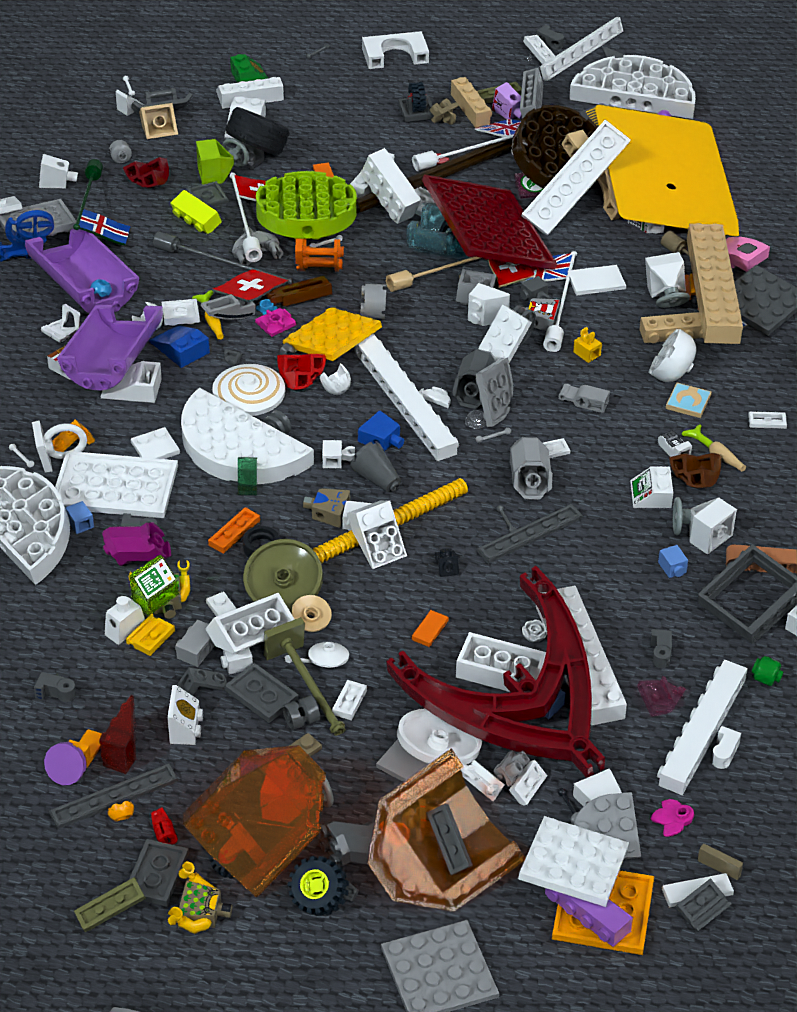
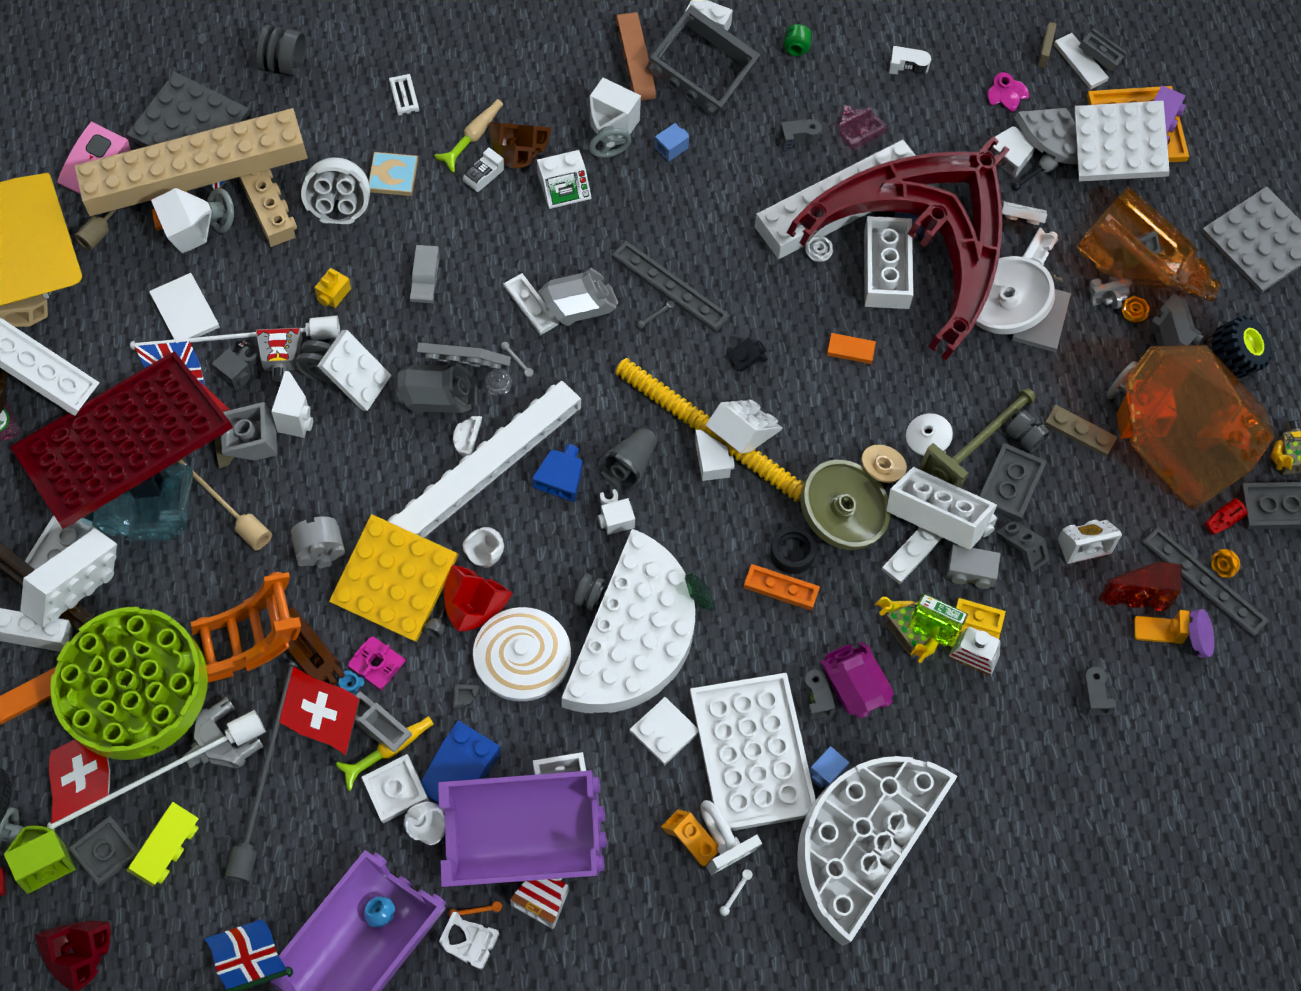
camera: 110 degrees left, 20 degrees up
dark tan torso [303,489,350,528] -> none
white plate [332,680,367,721] -> none
light grey hips [494,750,530,786] -> none
white brick [657,660,747,795] -> none

